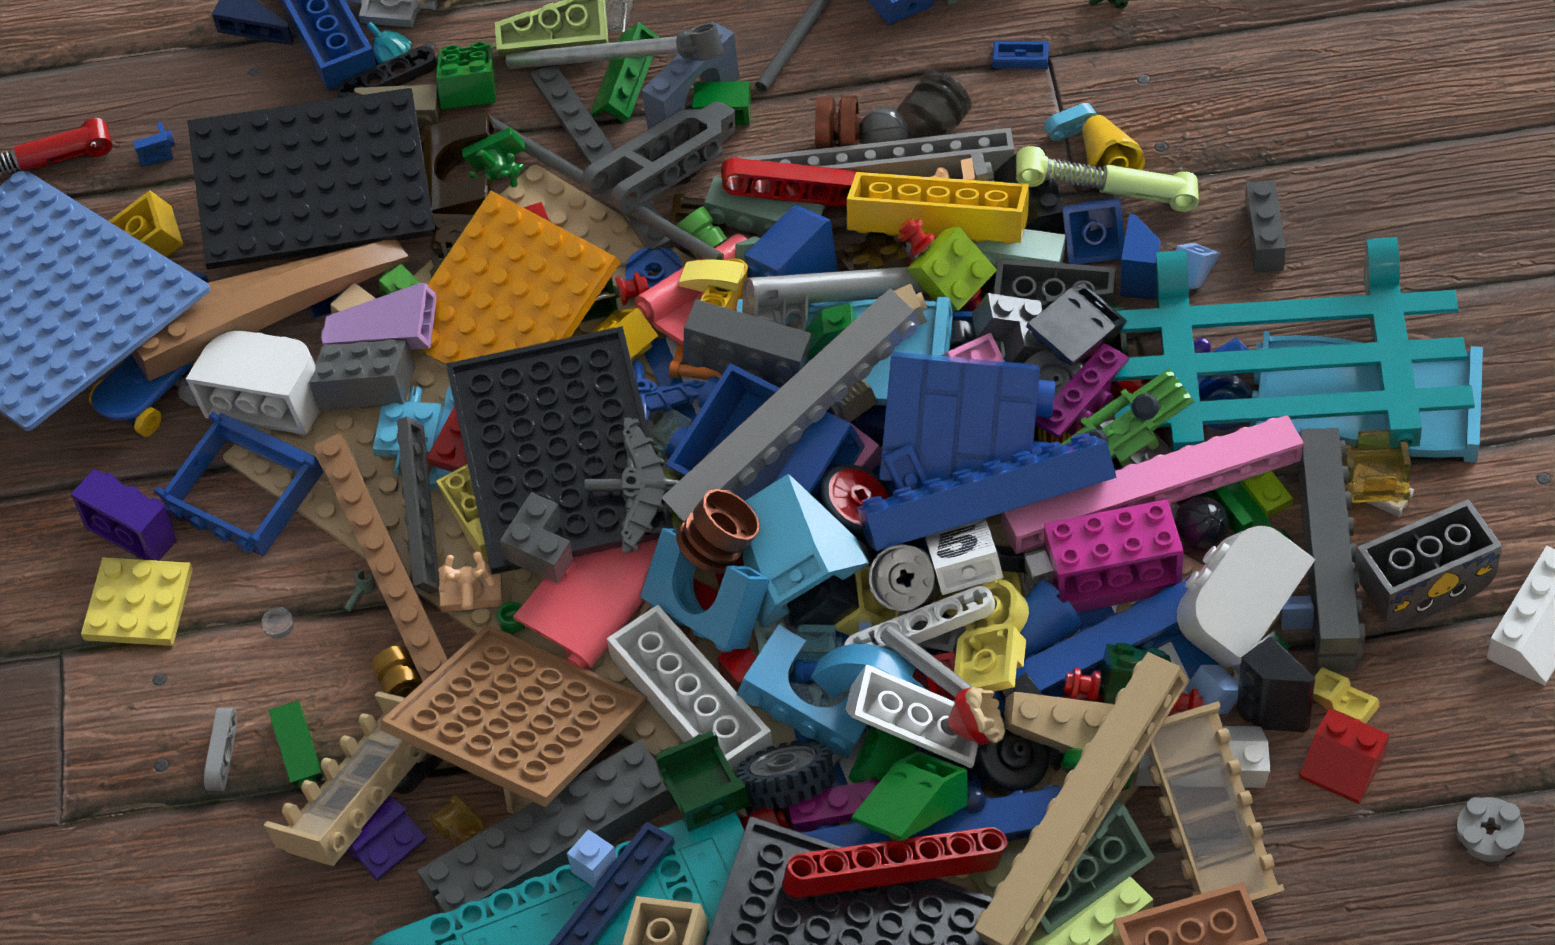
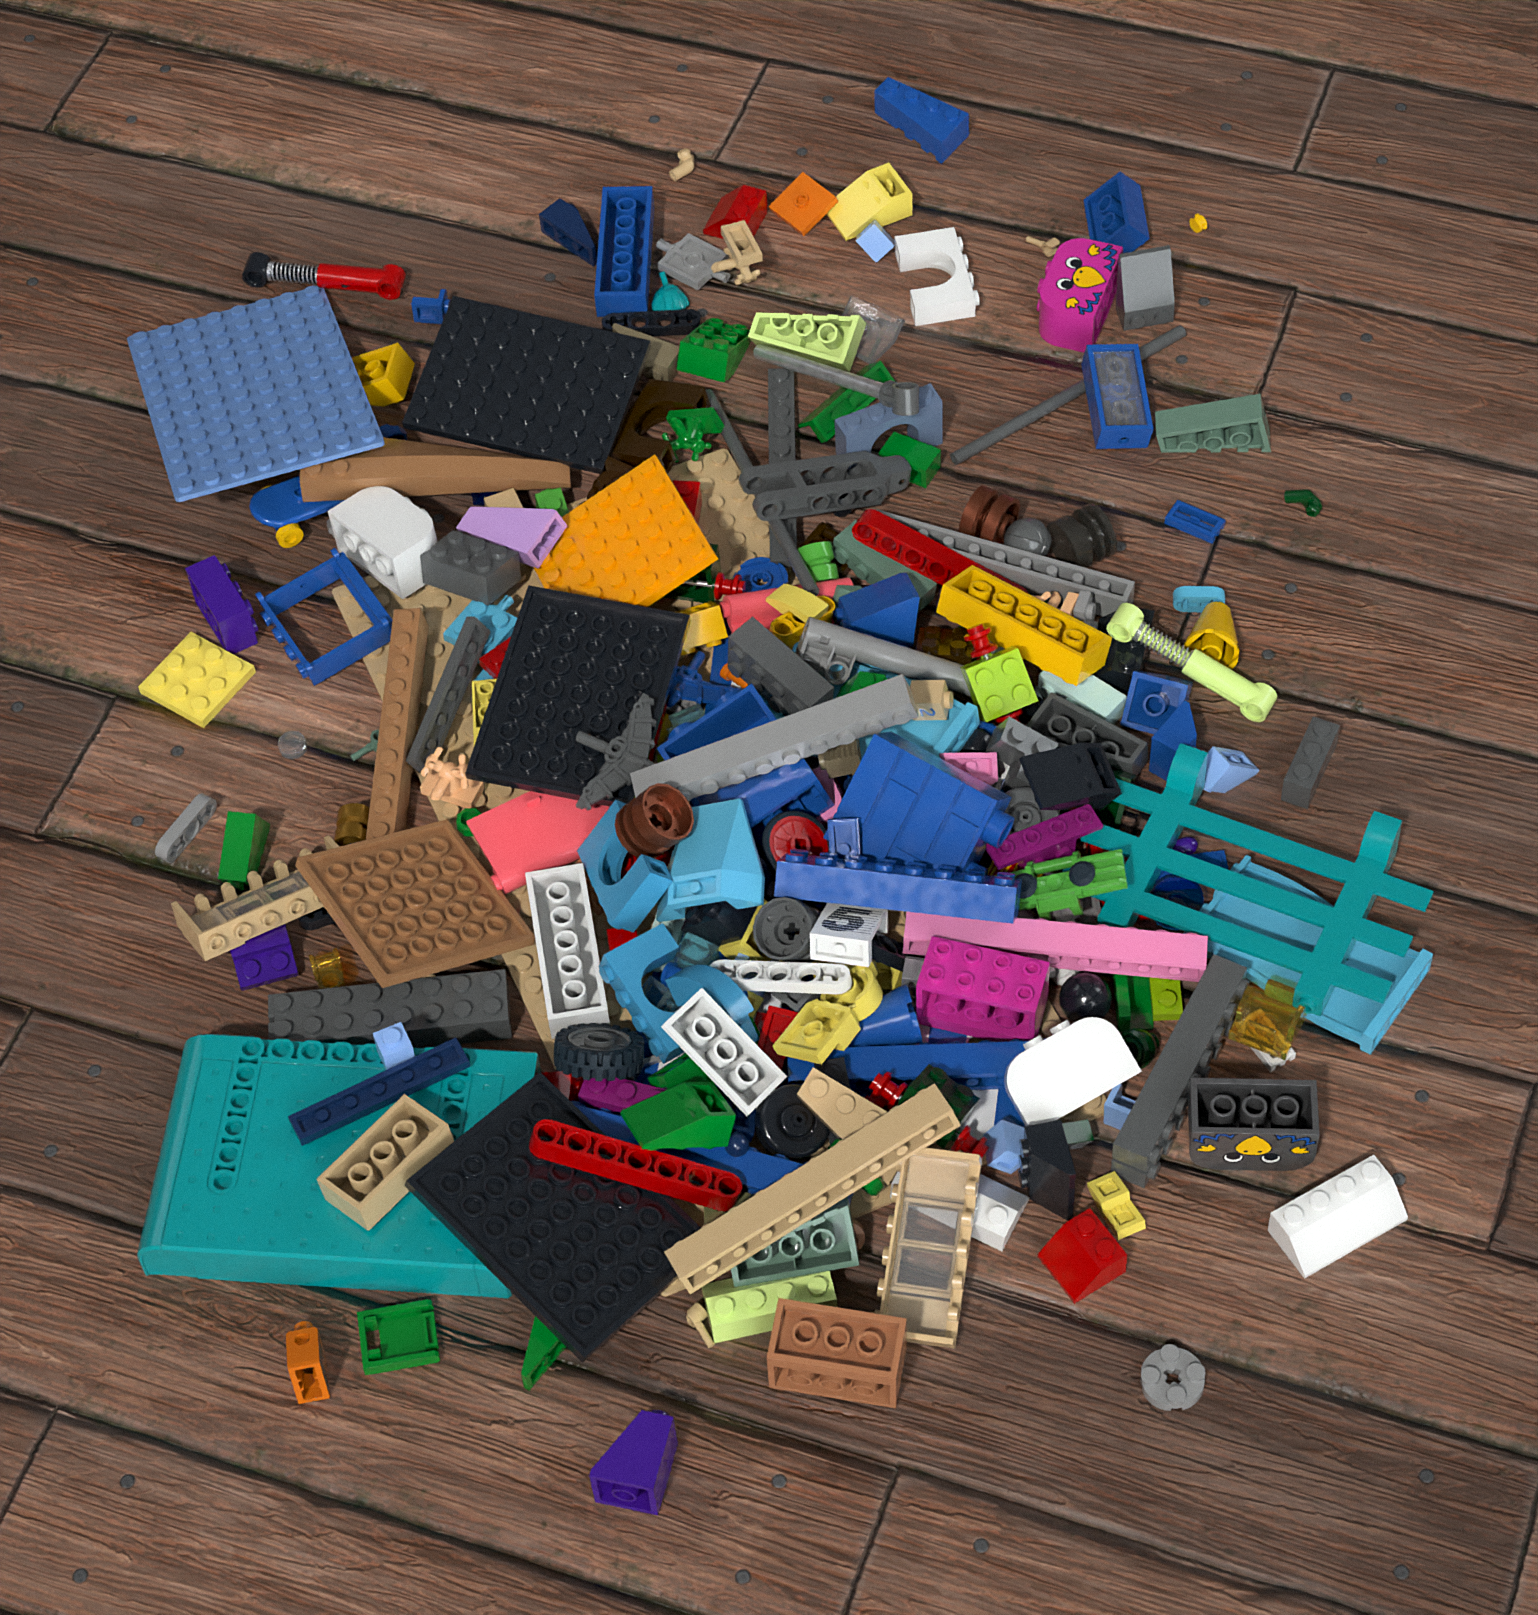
camera: 25 degrees right, 0 degrees up
dark grey brick [500,492,573,584] -> none
dark green panel [655,731,749,831] -> none
light grey axle [880,626,972,698] -> none
hair [948,687,1005,745] -> none

